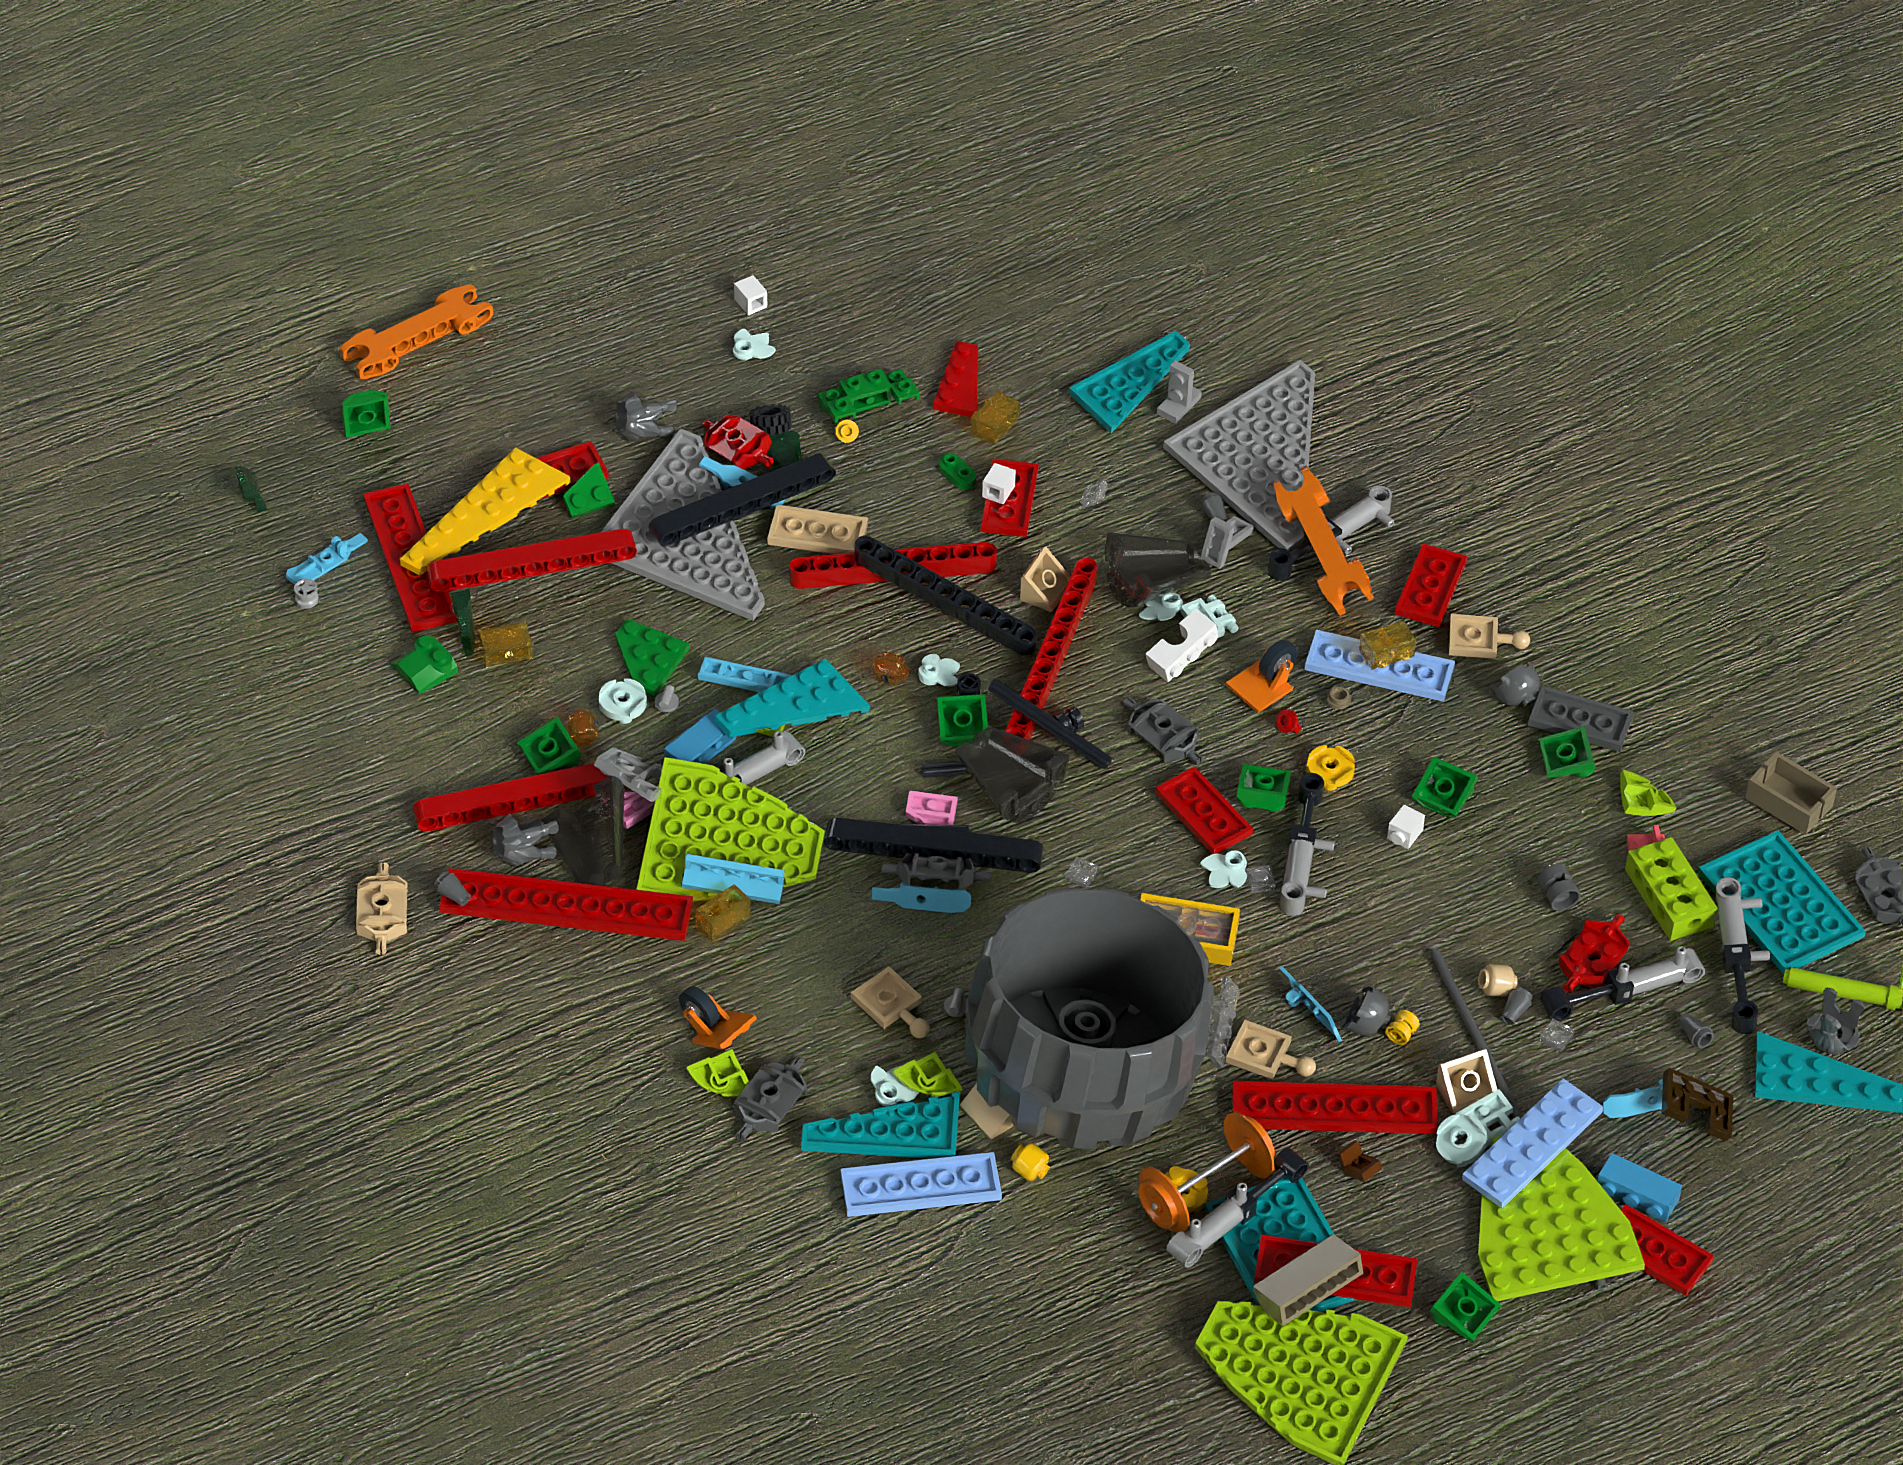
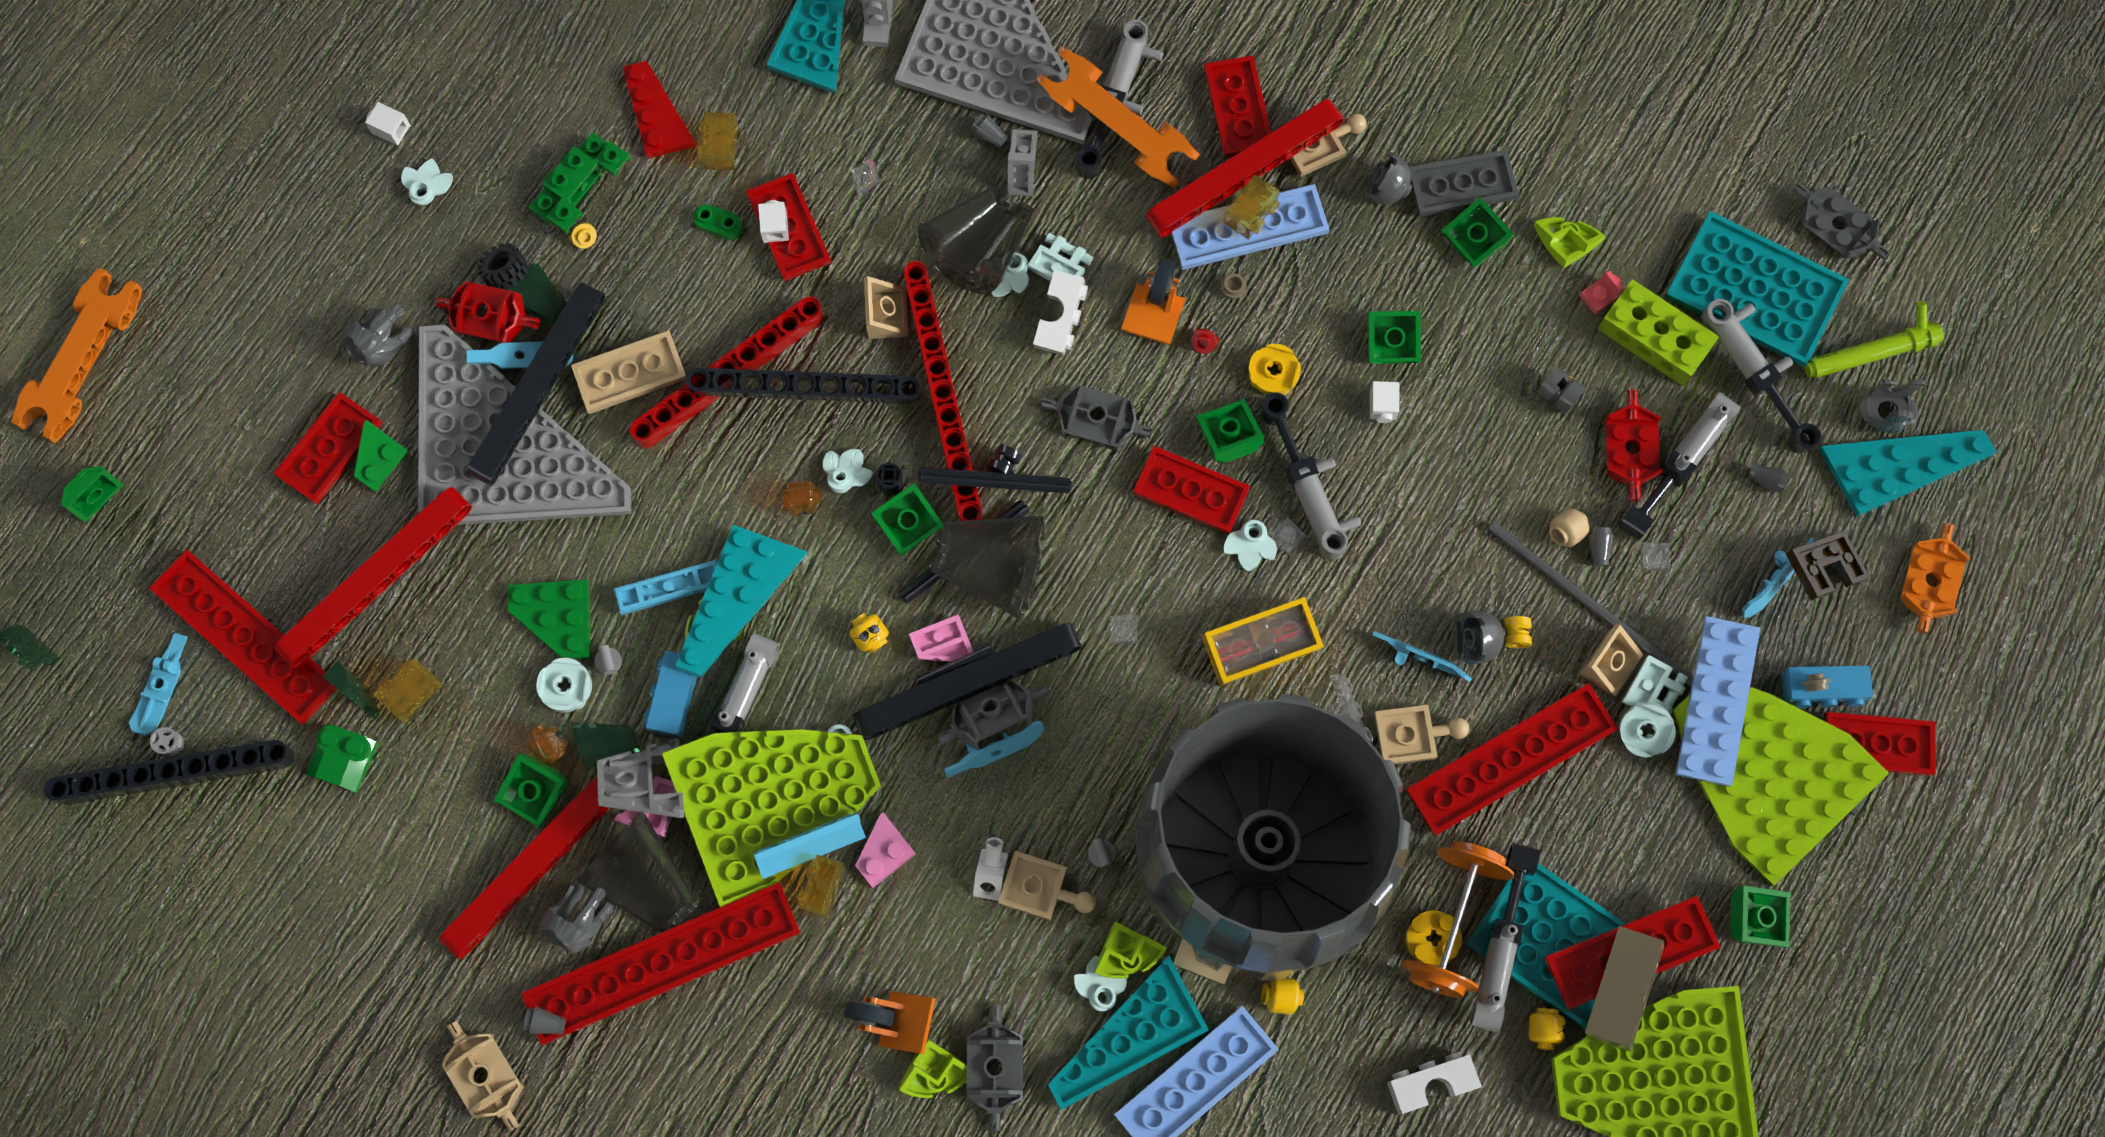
camera: 30 degrees left, 25 degrees up
yellow wing [400,447,570,575] -> none
reddish brown bracket [1338,1140,1382,1182] -> none
dark tan piece [1745,751,1837,835] -> none
none -> black beam [44,740,295,805]
none -> clear green slope [571,722,640,770]
none -> yellow head [849,613,889,654]
none -> bright pink wing [855,812,916,888]
none -> white bracket [973,837,1008,901]
none -> red beam [1145,99,1345,238]
none -> white arch [1387,1052,1482,1115]
none -> yellow head [1528,1008,1566,1050]
none -> dark tan plate [1802,673,1831,692]
none -> orange plate [1900,523,1970,634]

